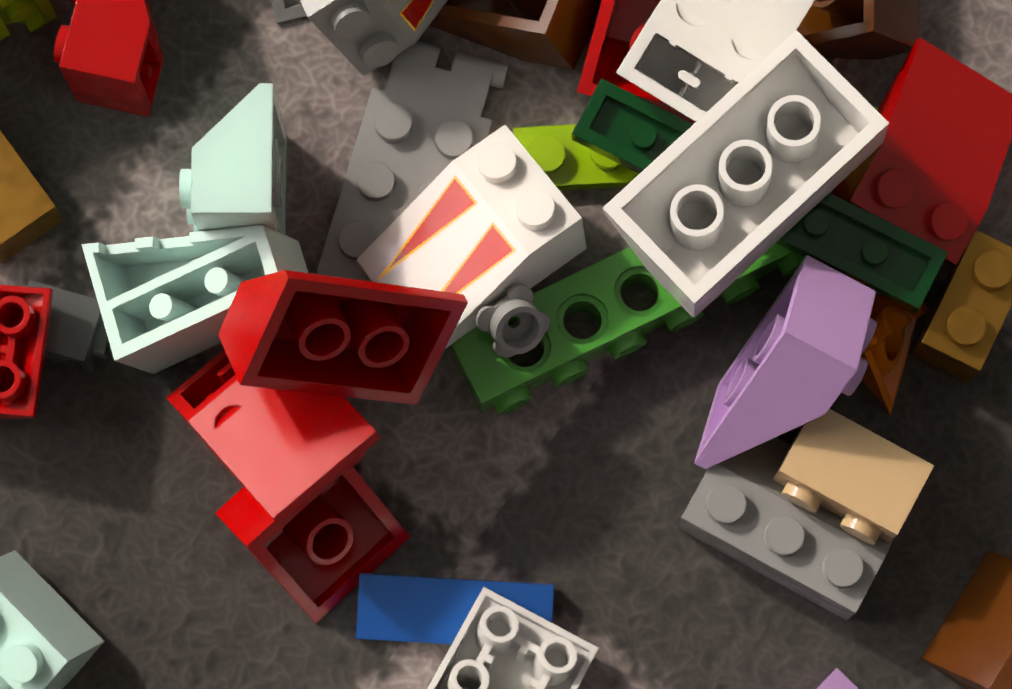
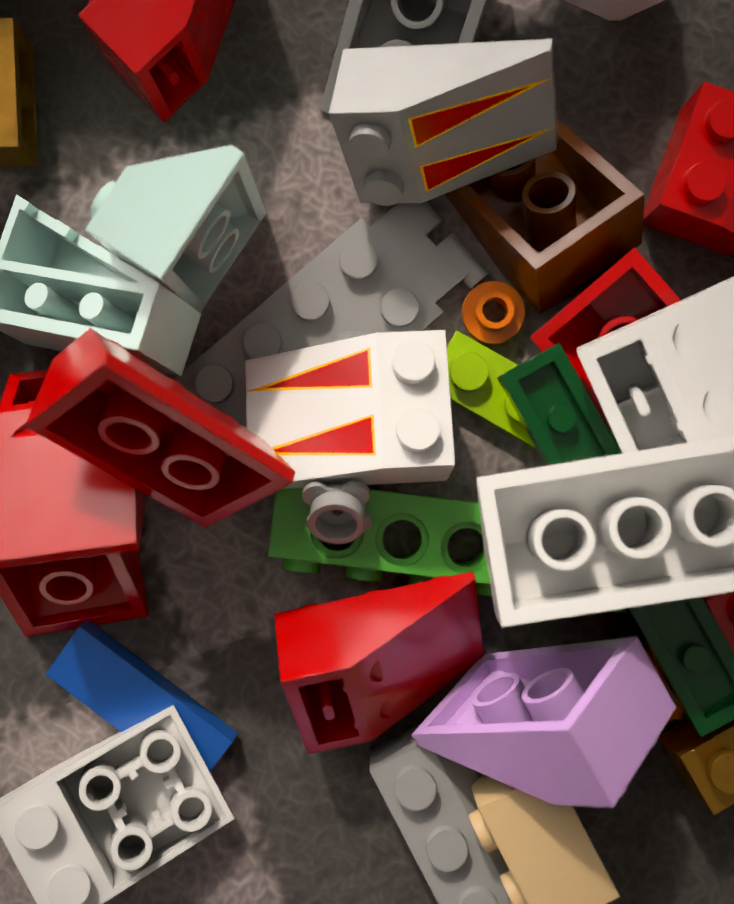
camera: 30 degrees right, 10 degrees up
none -> red slope [274,571,484,755]
none -> orange plate [461,281,525,345]

